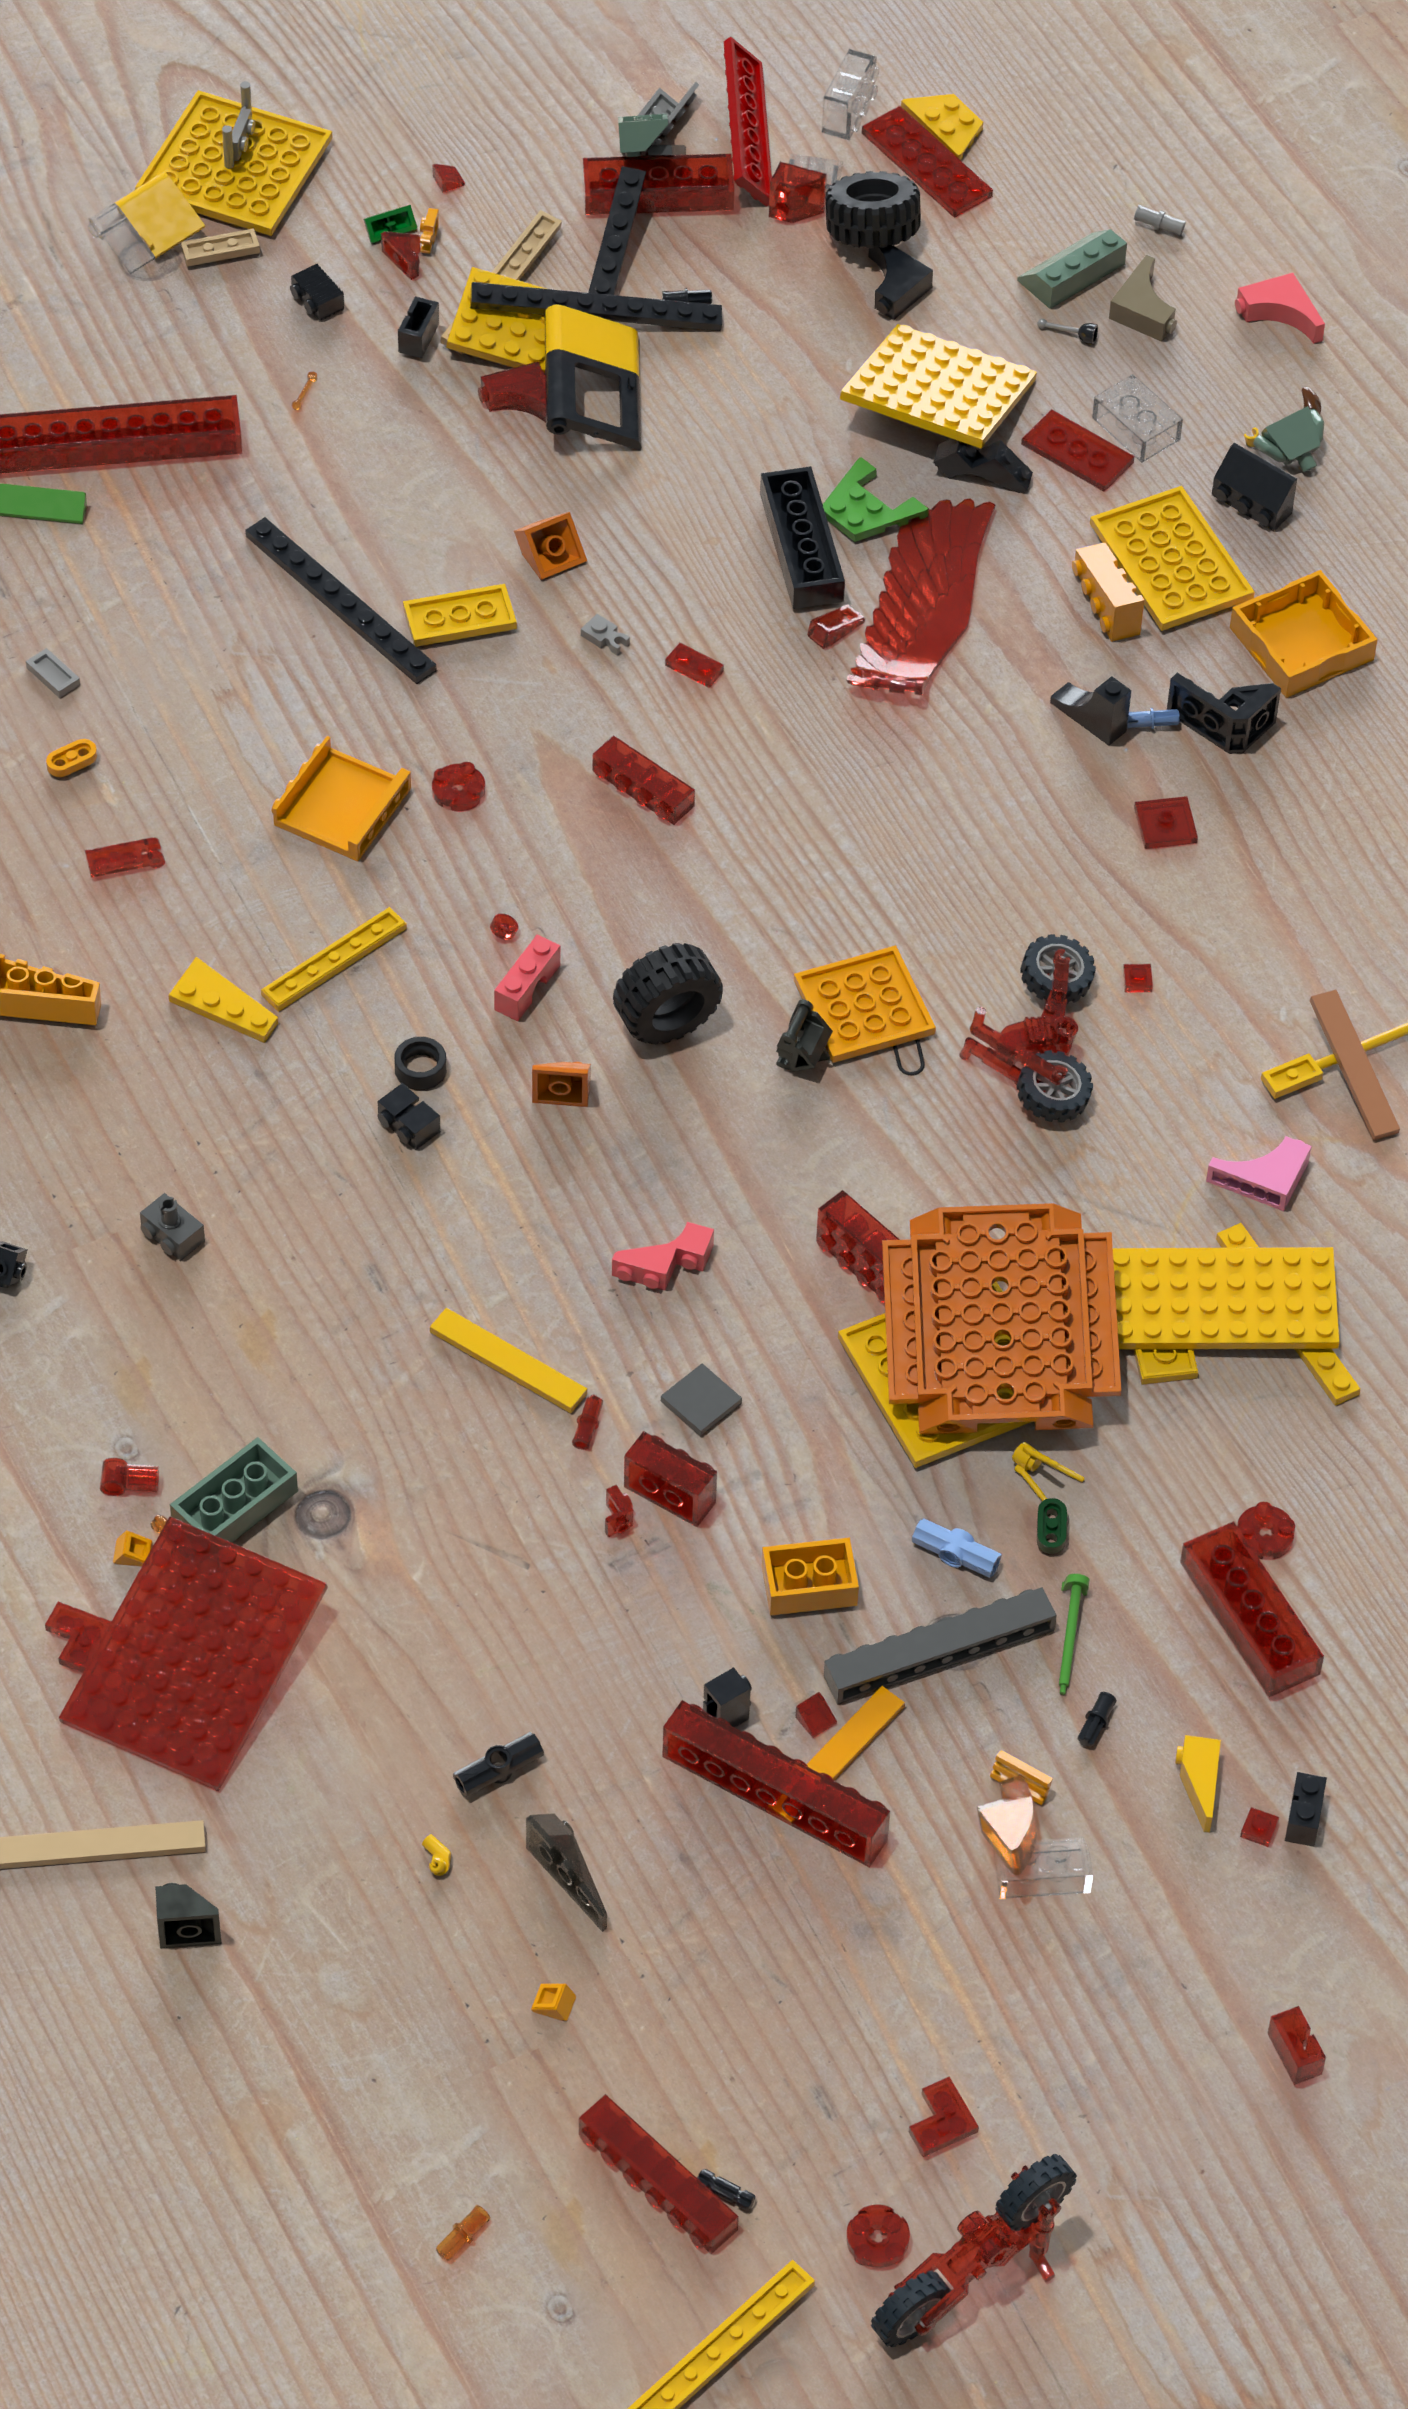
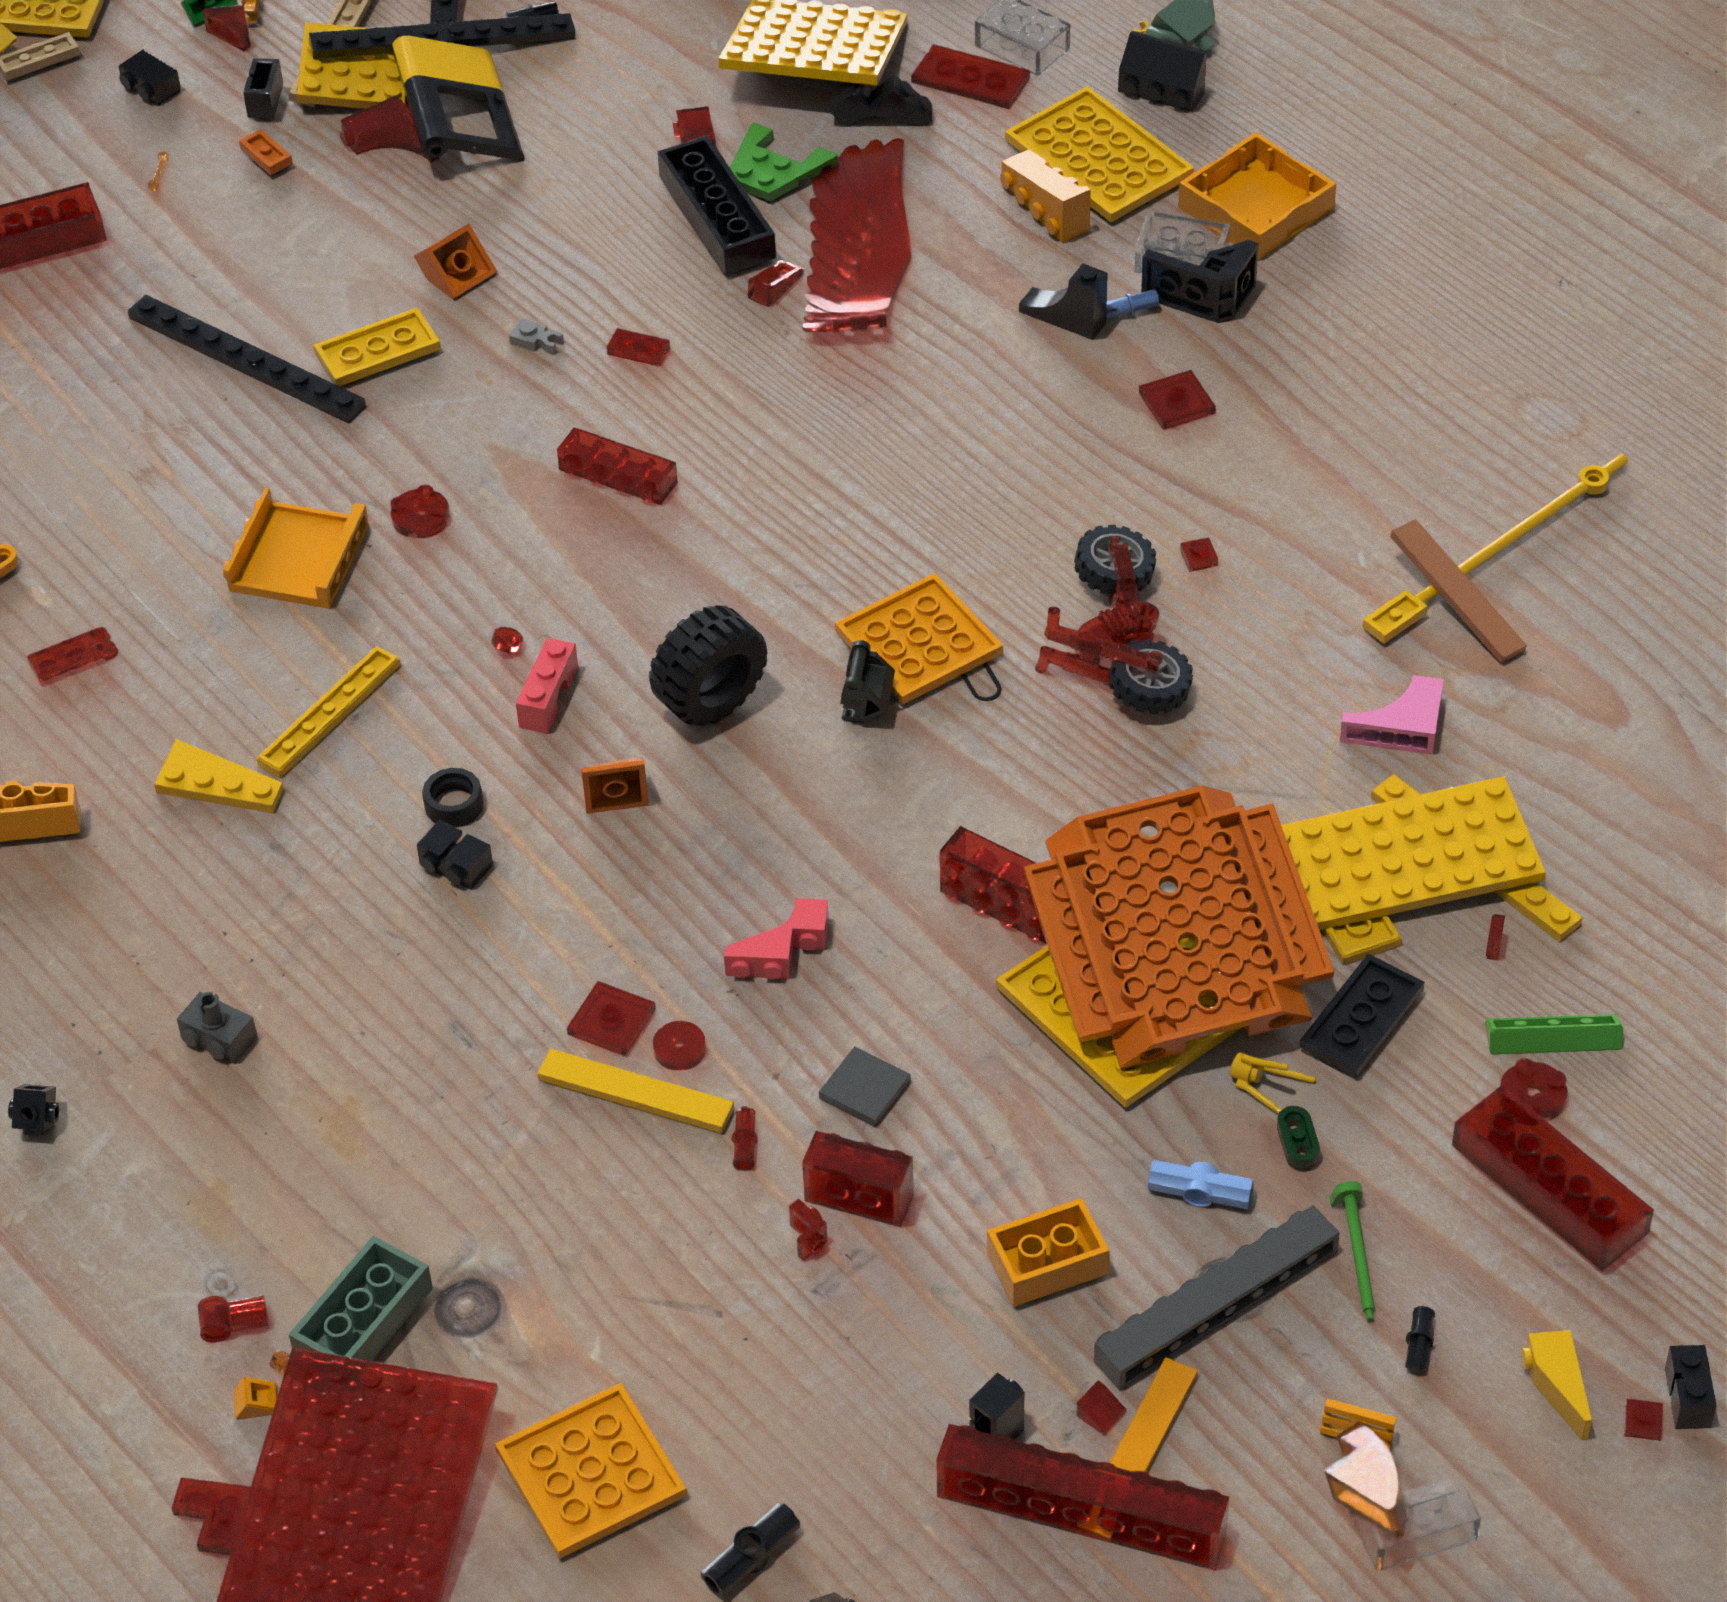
camera: 10 degrees left, 5 degrees down
none -> orange plate [239,129,293,176]
none -> light orange plate [494,1383,687,1559]
none -> clear red plate [567,981,656,1056]
none -> clear red piece [653,1021,706,1071]
none -> clear red slope [672,106,716,147]
none -> clear brick [1134,211,1230,274]
none -> black plate [1299,953,1425,1077]
none -> bright green slope [1485,1014,1623,1054]
none -> clear red tile [1486,914,1505,961]

